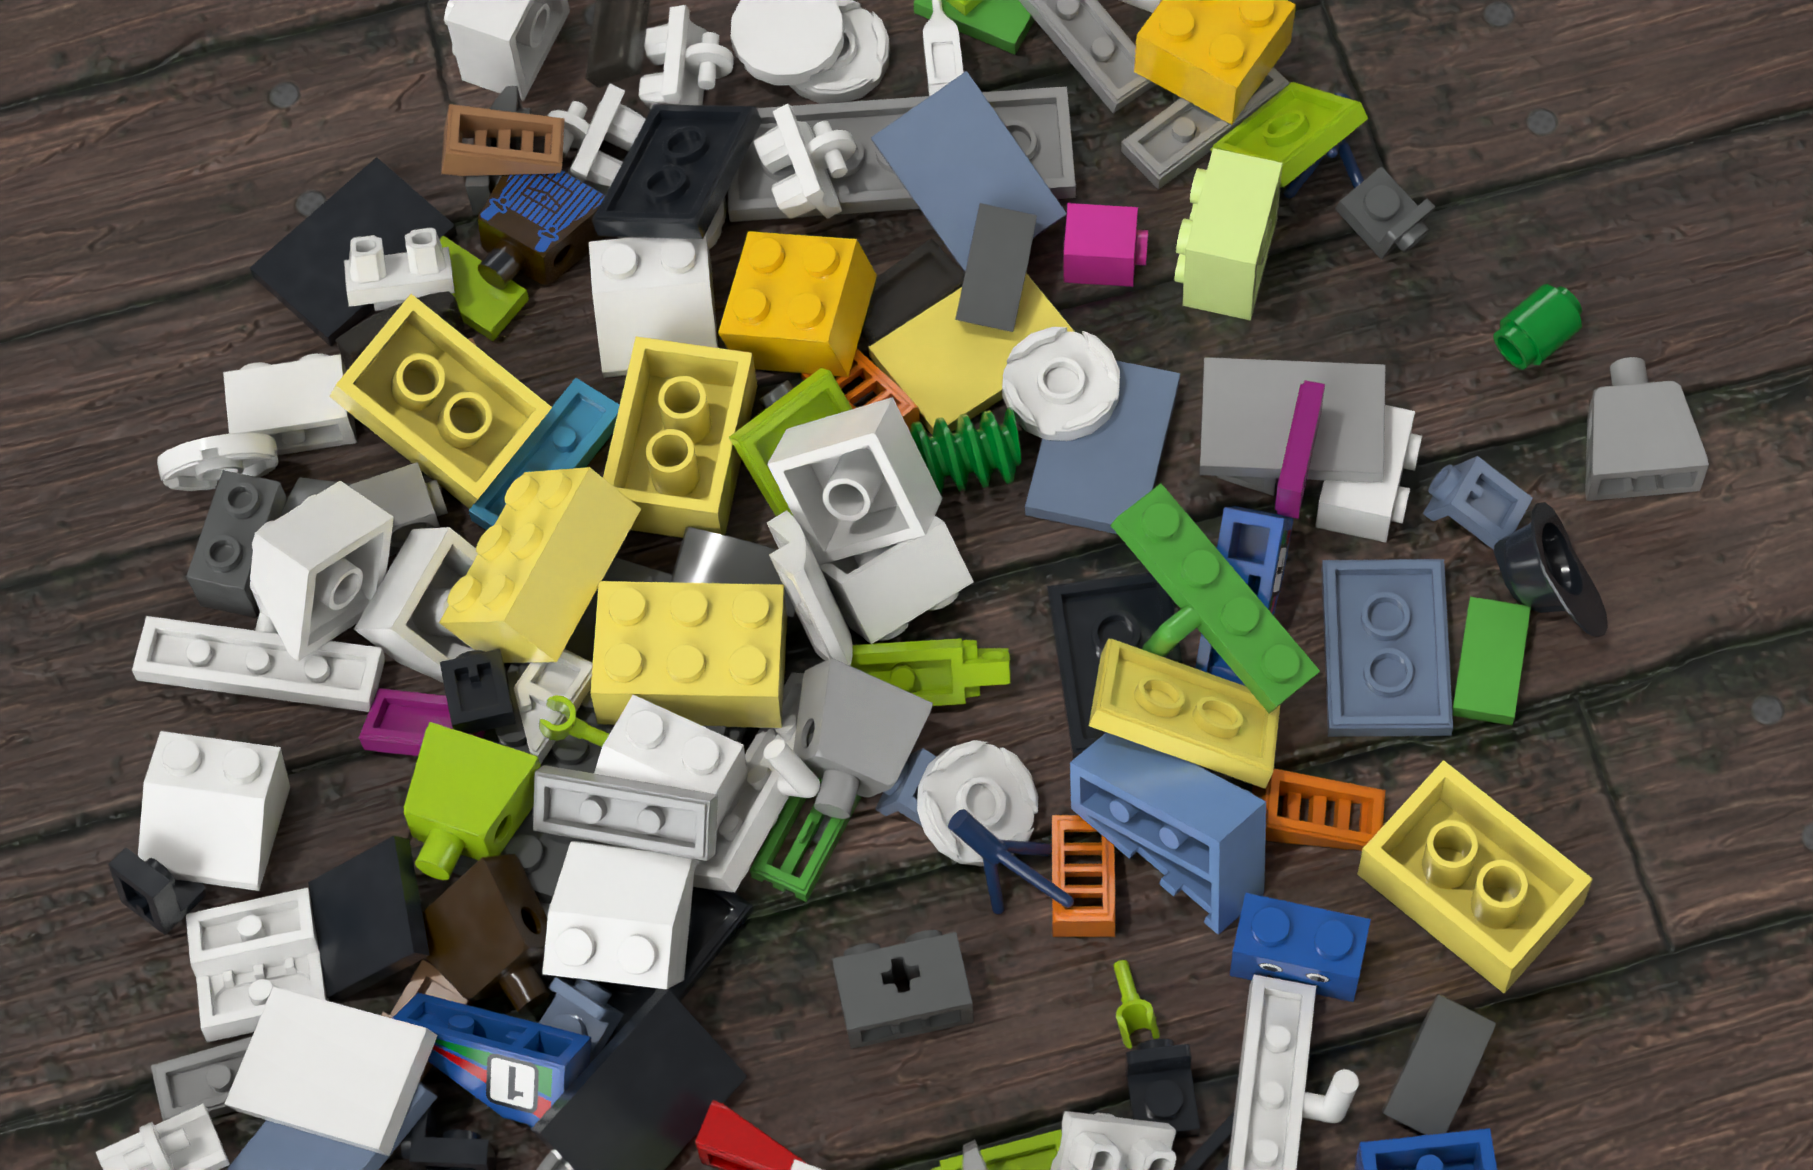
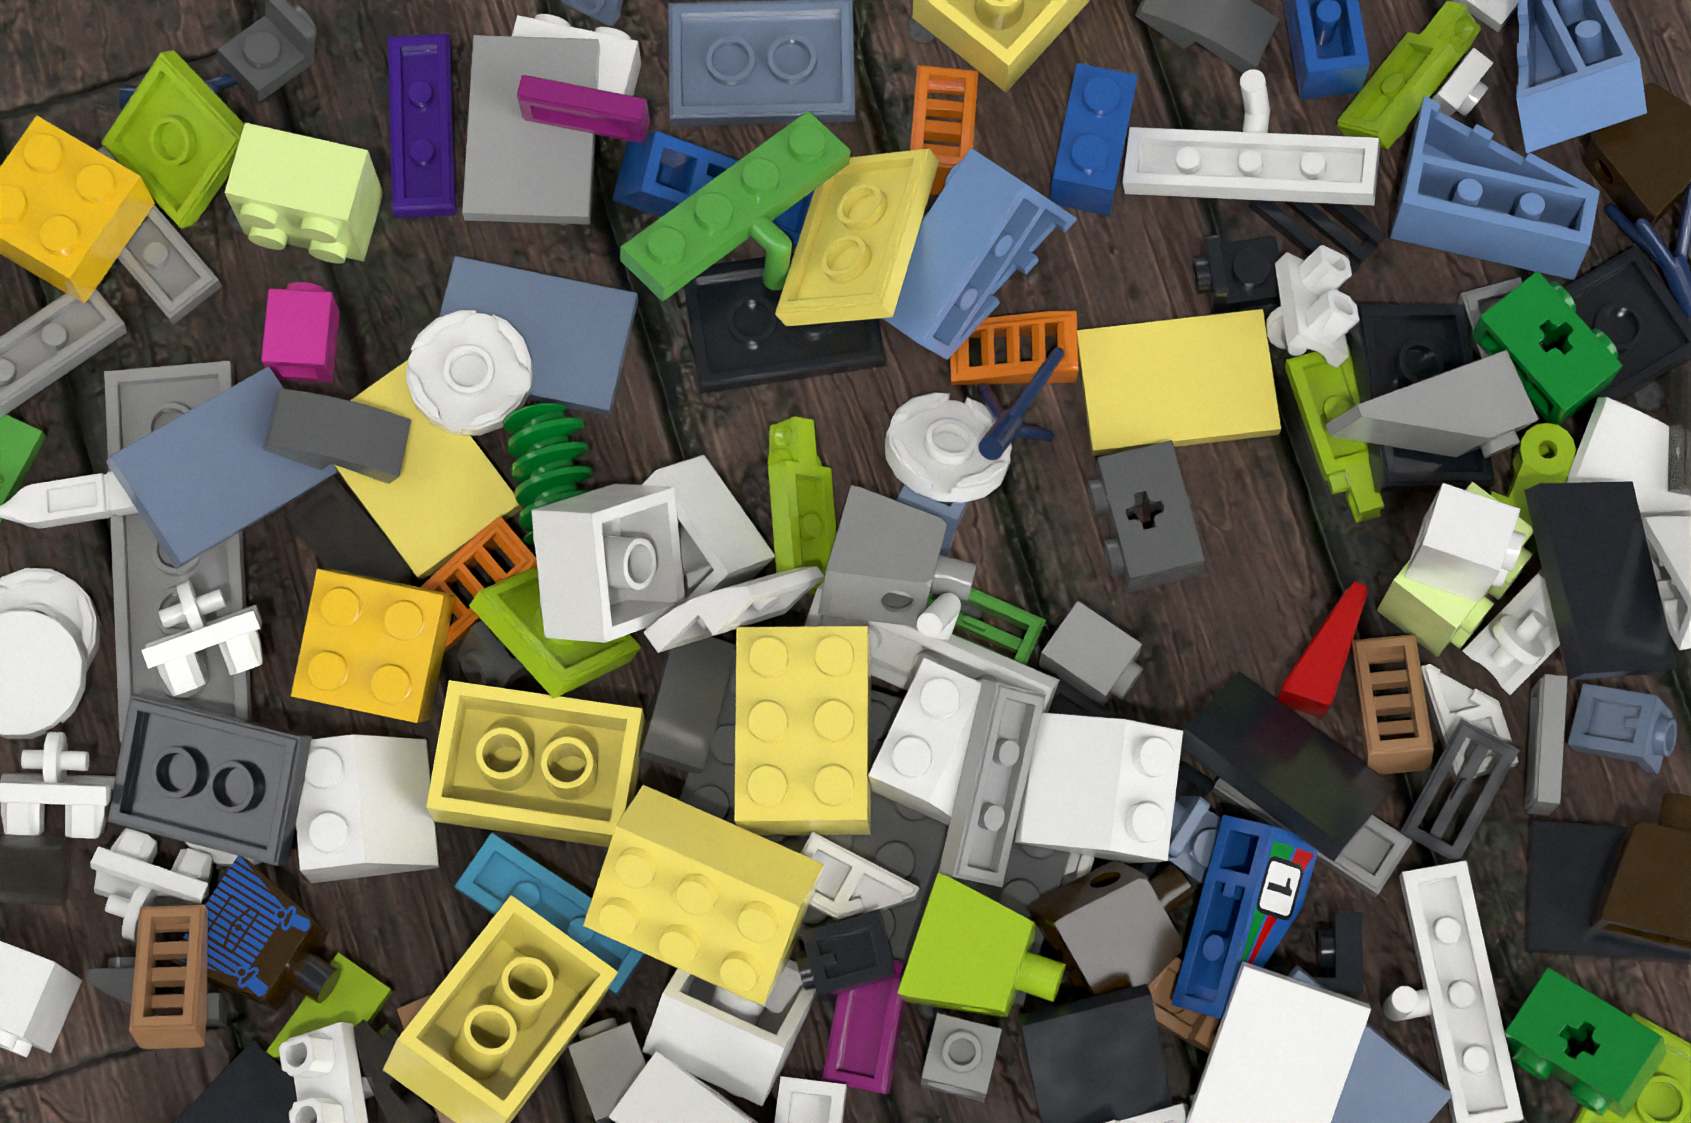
camera: 95 degrees left, 10 degrees up
lime hand [539,695,609,747] -> none
lime hand [1113,960,1160,1049] -> none
none -> dark purple tile [388,34,457,218]
none -> light grey brick [920,1013,1002,1102]
none -> light grey brick [1039,601,1143,707]
none -> light yellow tile [1077,309,1281,456]

